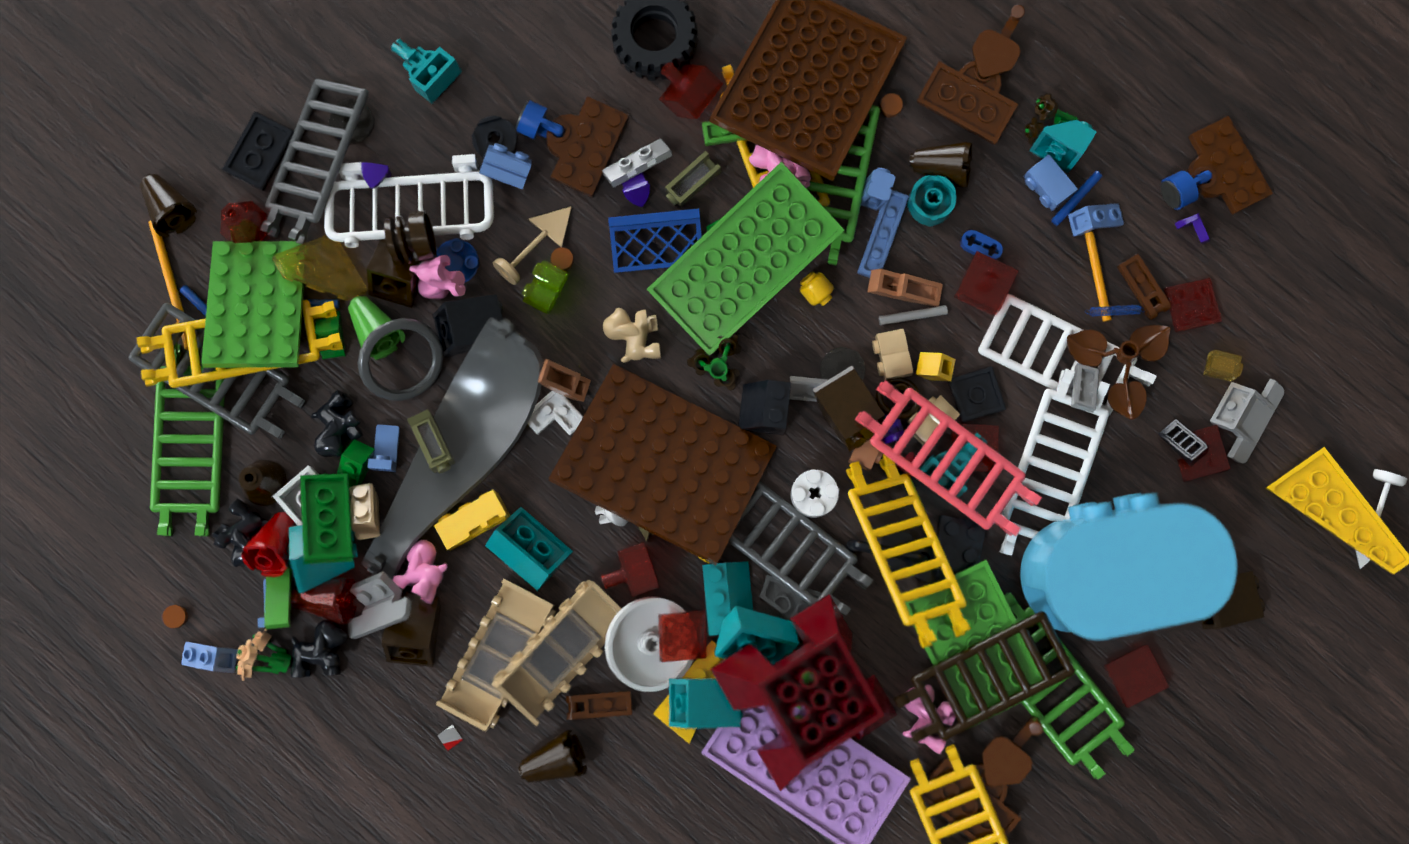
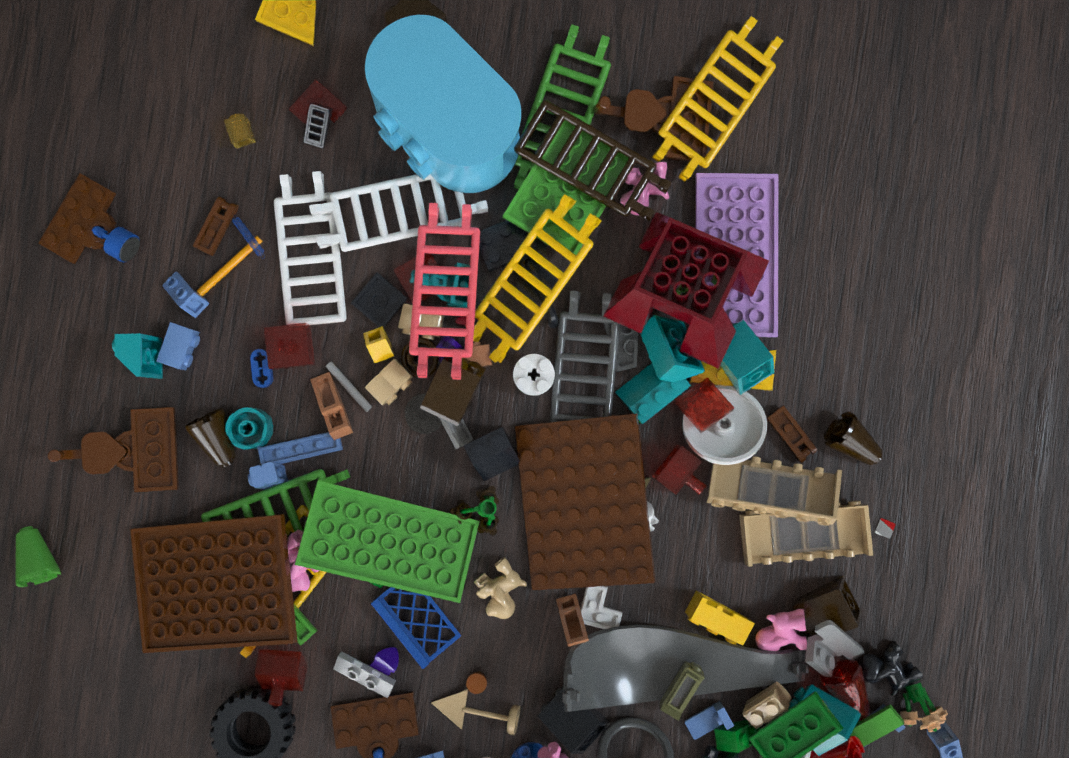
camera: 125 degrees left, 5 degrees up
teal slope [485,507,573,591] -> none
clear neon green brick [522,260,570,314] -> none
olive window [665,151,721,208] -> none
yellow head [800,271,834,306] -> none
dark orange piece [880,93,903,117] -> none
dark brown plant [1025,93,1078,144] -> none
blue bar [1051,171,1102,226] -> none
reddish brown plant [1067,325,1171,420] -> none
light grey plate [1071,364,1100,413] -> none
clear red tile [1104,644,1169,708] -> none
clear red tile [1164,278,1222,333] -> none
dark purple tile [1175,213,1210,244] -> none
light grey plate [1210,379,1284,463] -> none

